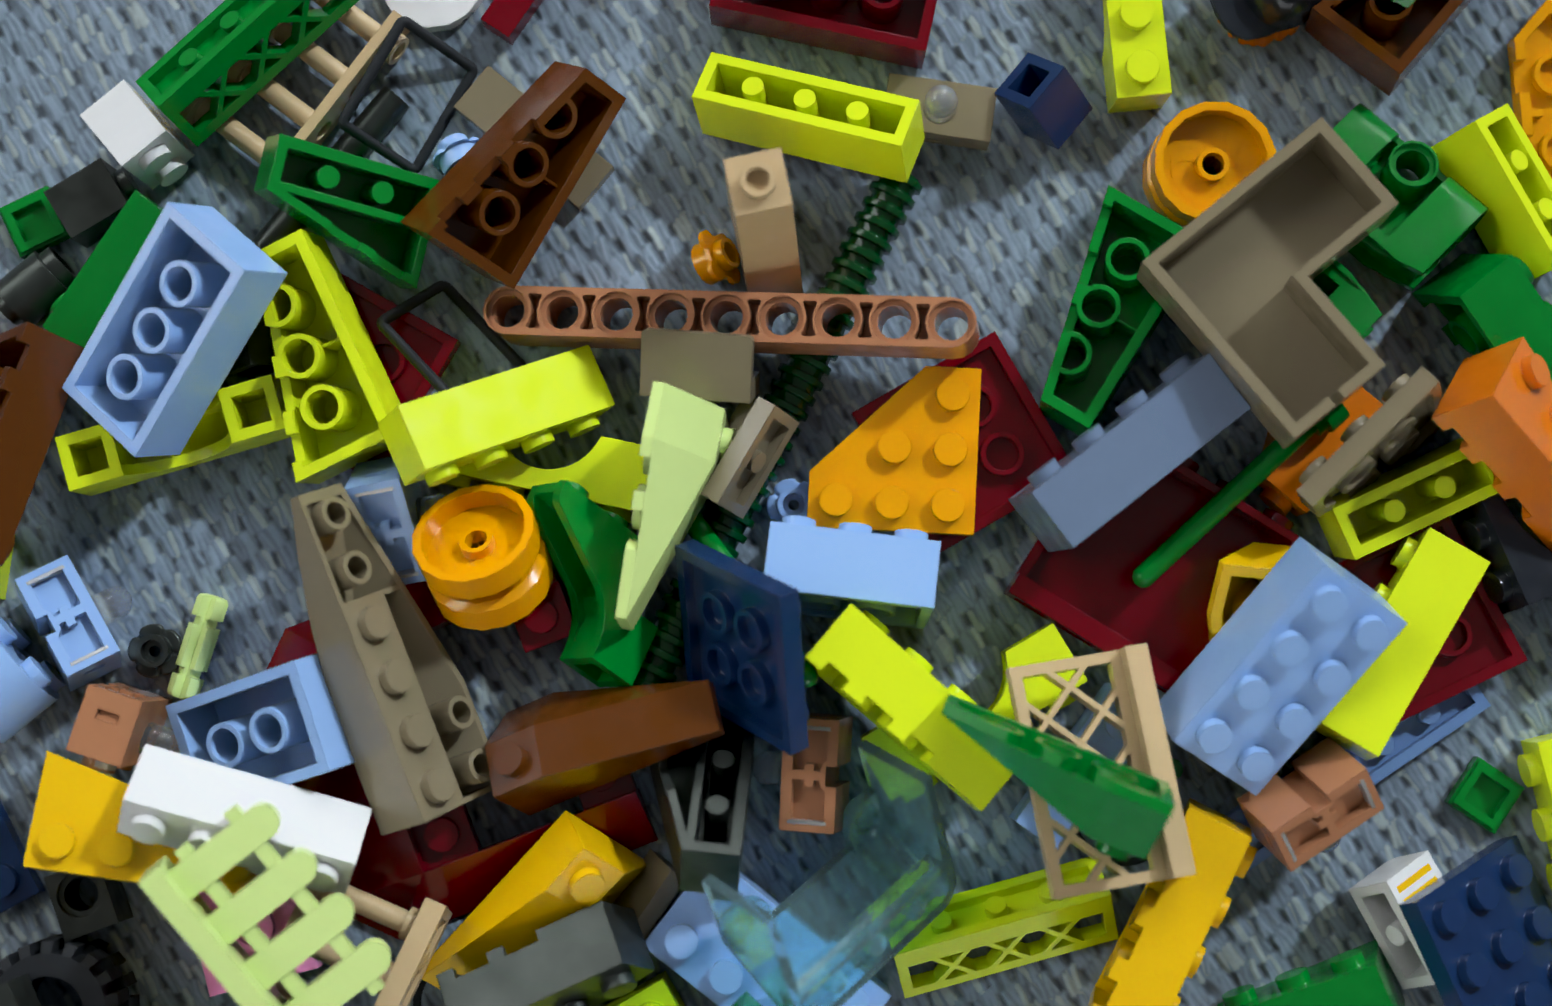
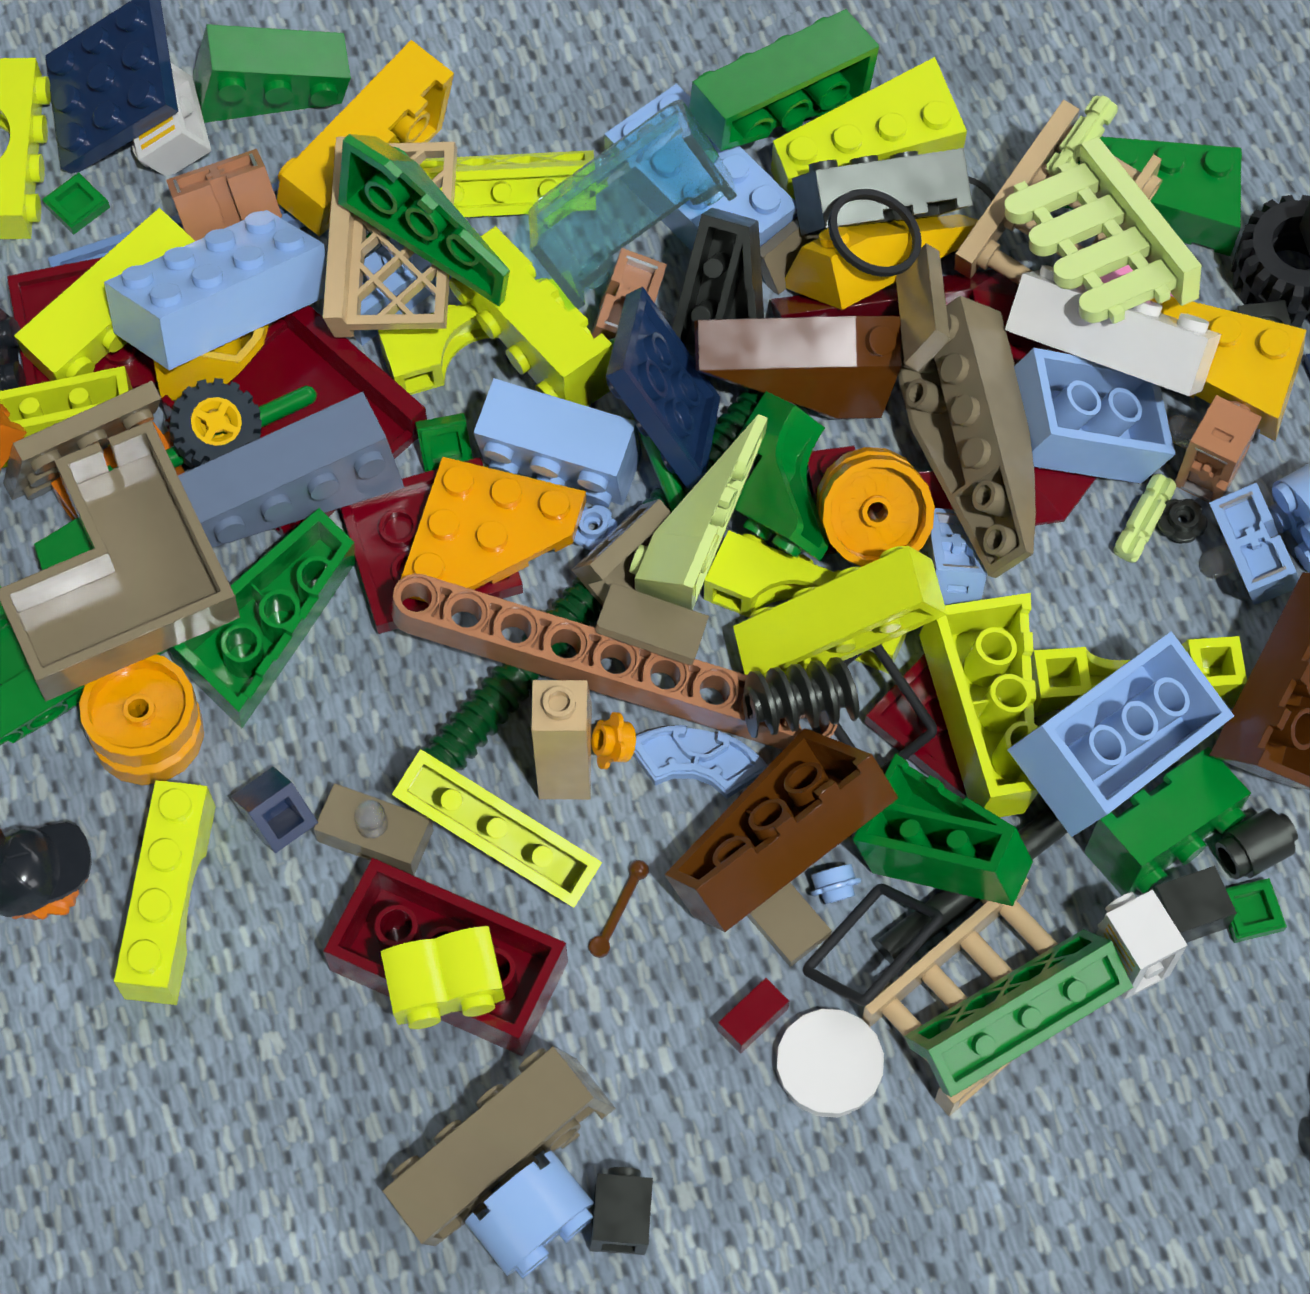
camera: 170 degrees left, 20 degrees down
none -> black wheel [169,378,262,468]
none -> green tile [415,413,473,472]
none -> reddish brown hinge [589,860,649,958]
none -> light blue tile [633,725,768,799]
none -> pearl dark grey piece [743,657,860,738]
none -> black piece [828,189,922,277]
none -> dark tan tile [896,243,950,371]

